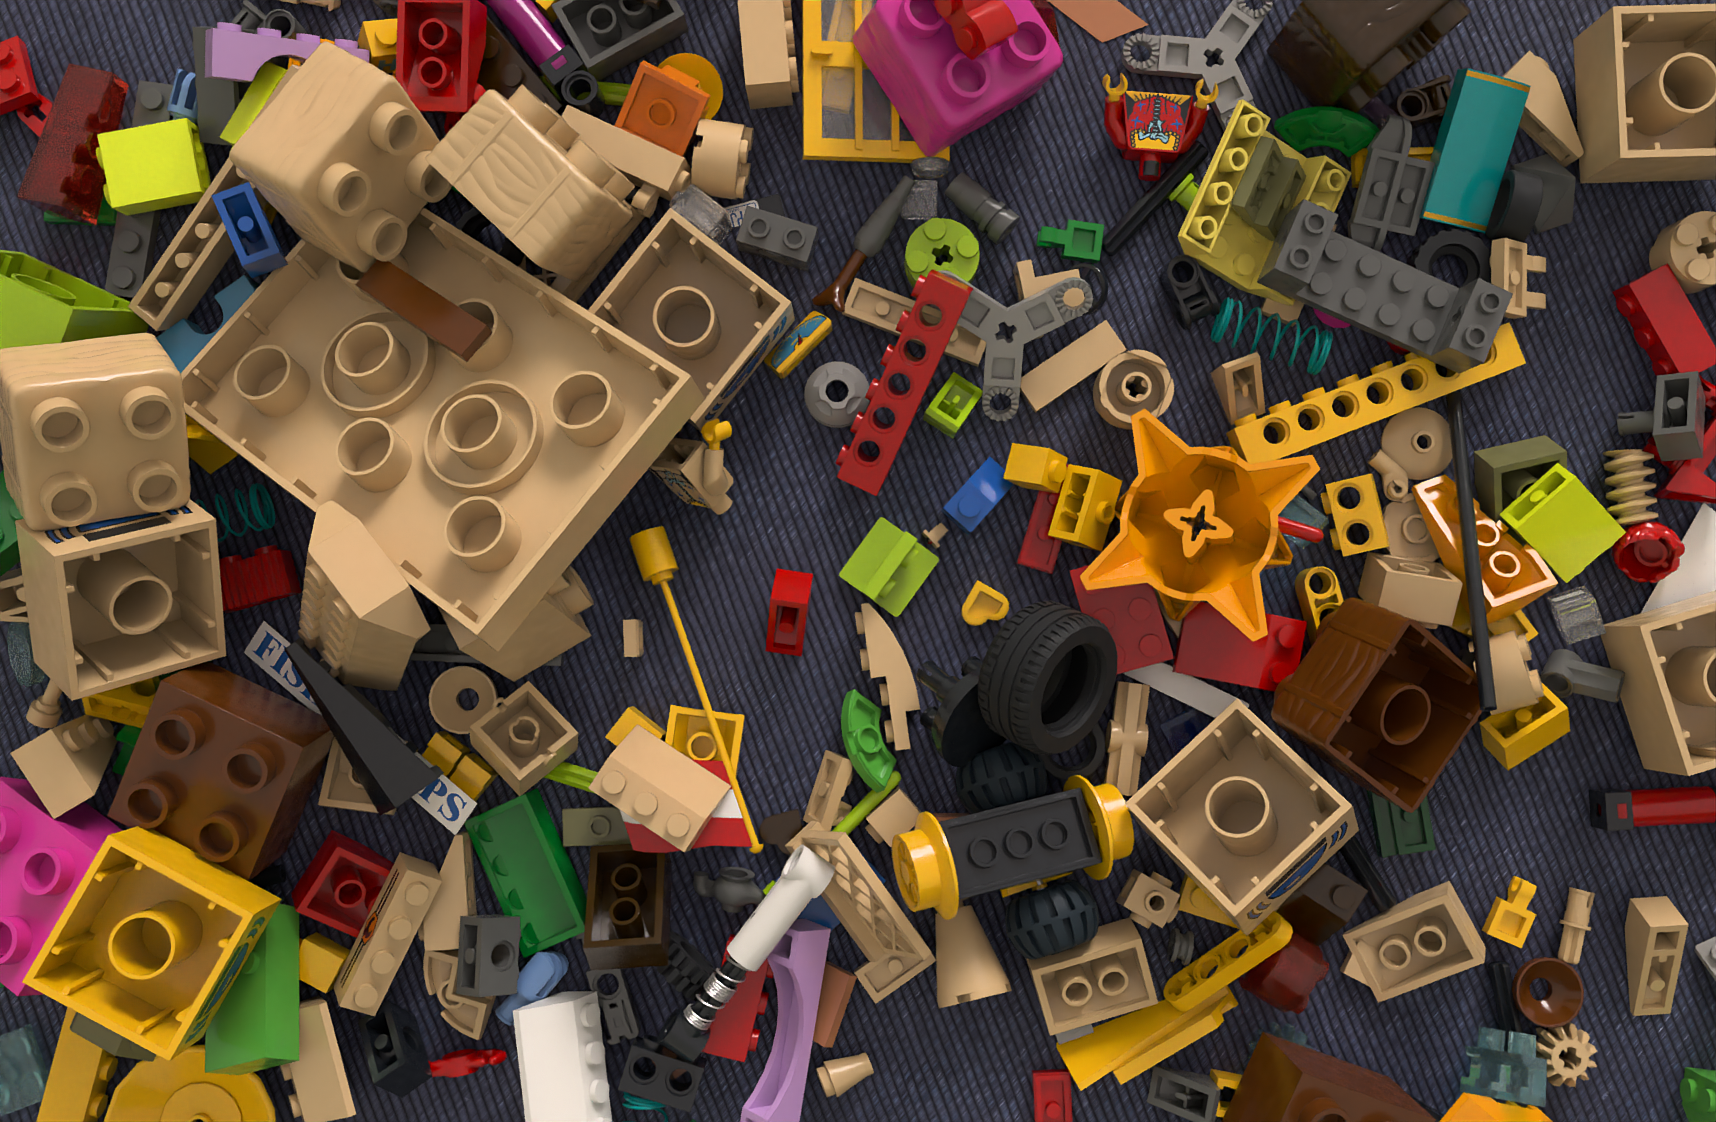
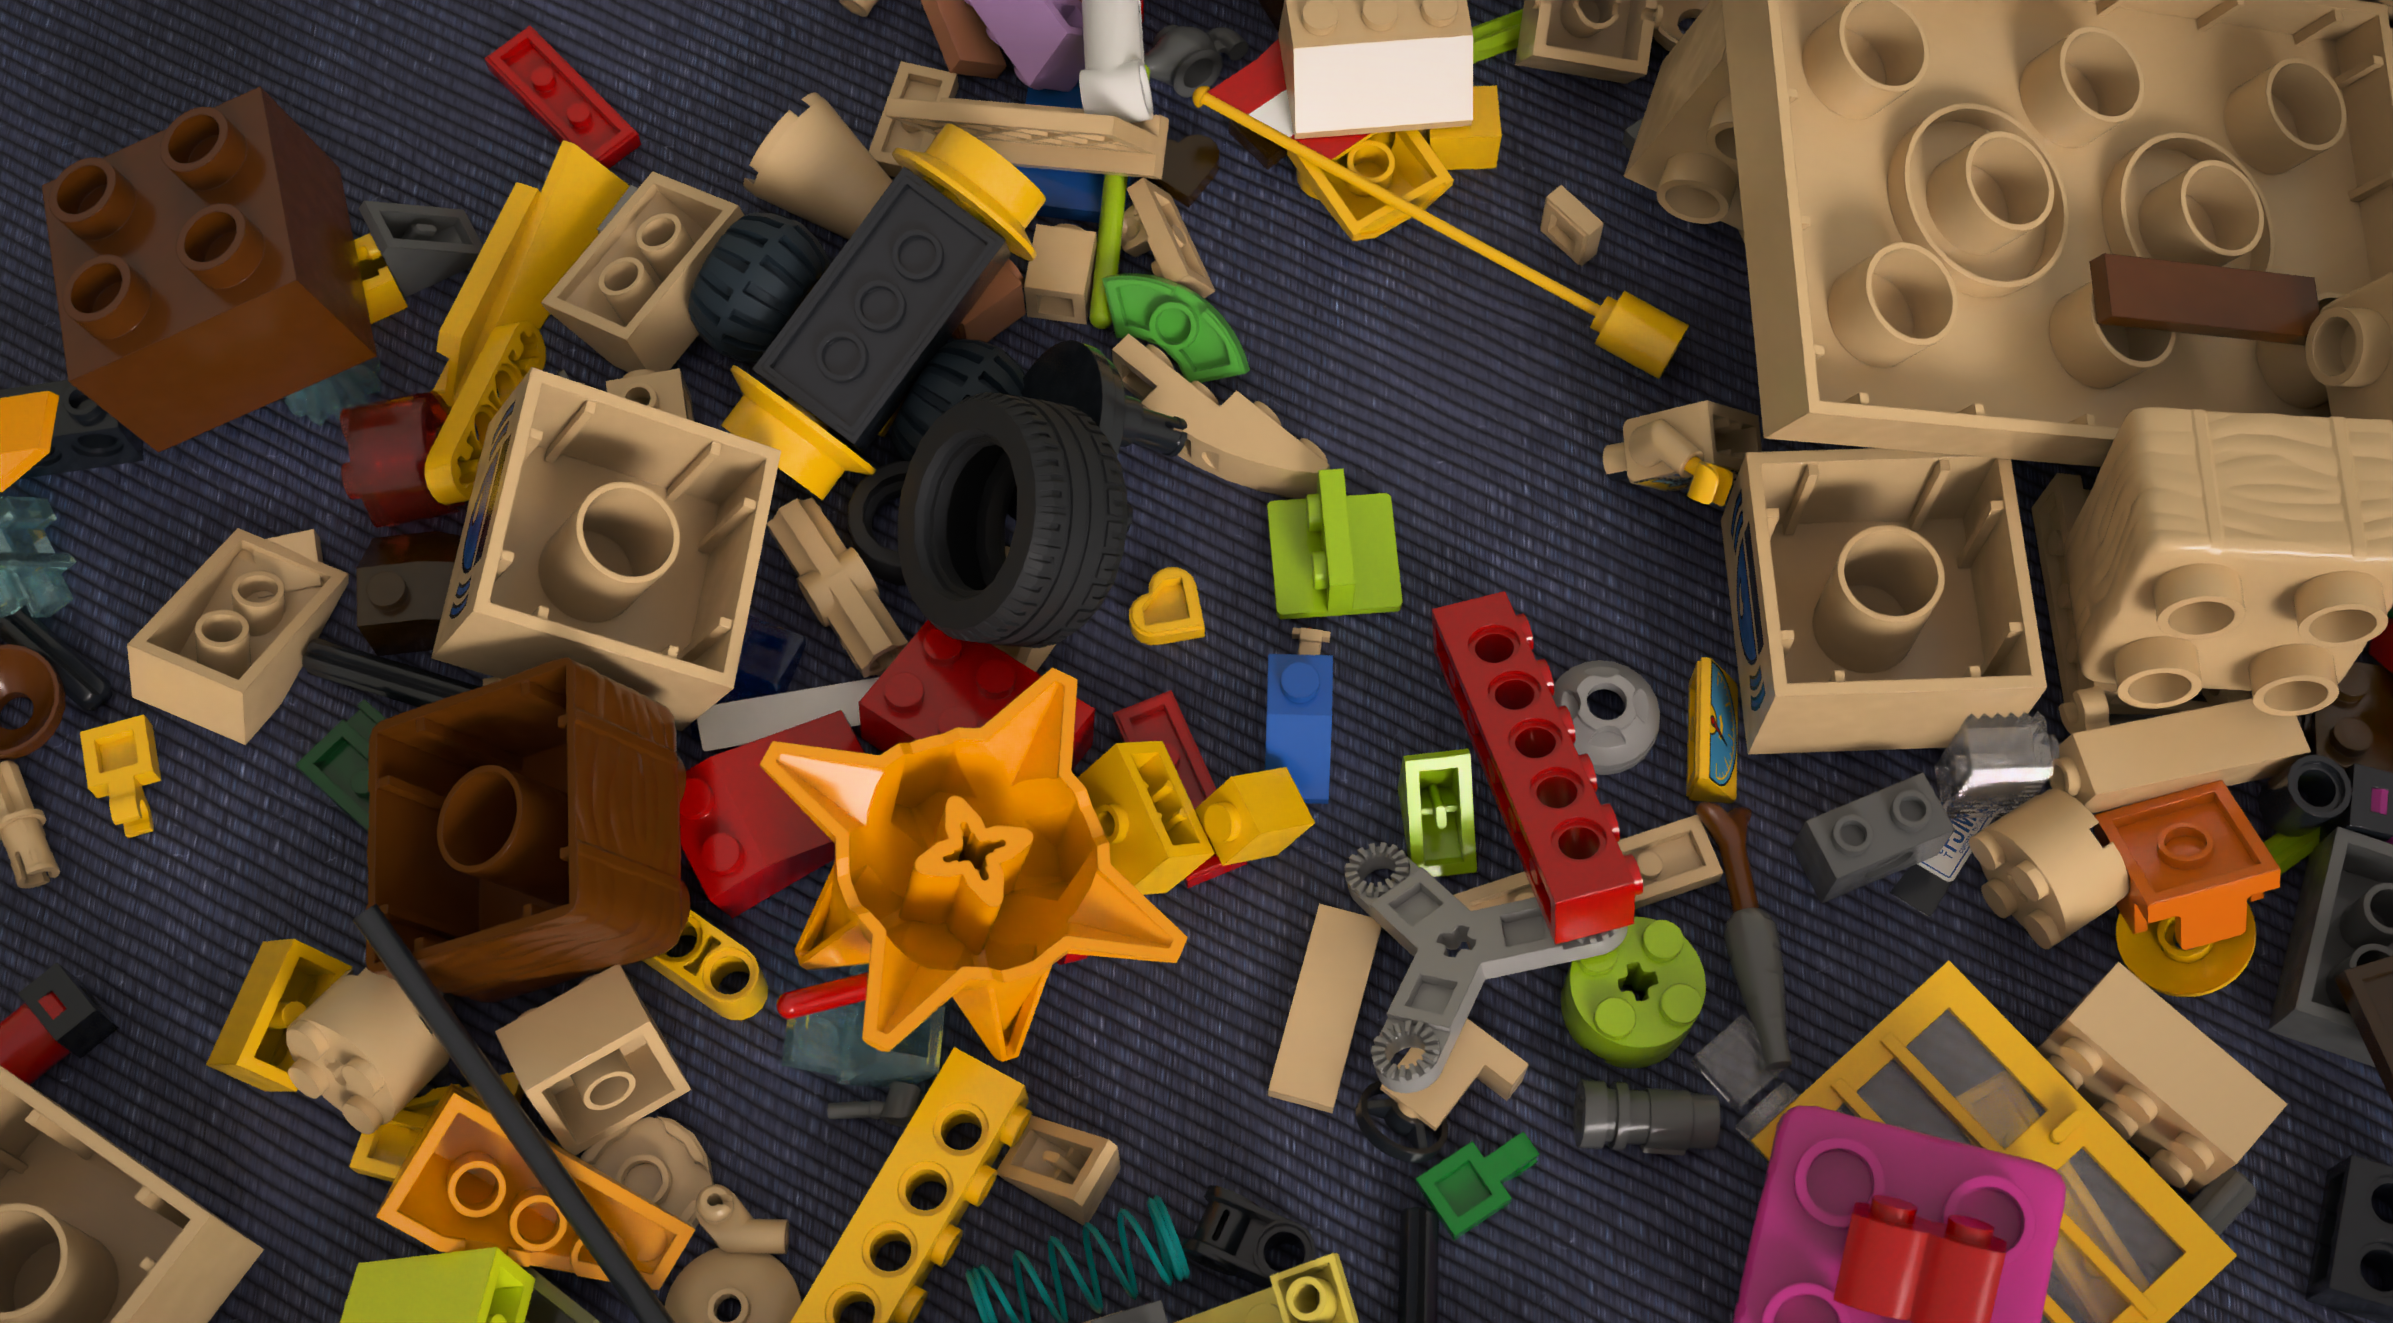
camera: 140 degrees right, 20 degrees down
red slope [765,568,813,657] -> none
tan brick [1093,350,1174,430] -> none
yellow brick [1321,473,1390,557] -> none
dark grey piece [1540,649,1625,703] -> none
clear brick [1547,585,1606,645] -> none

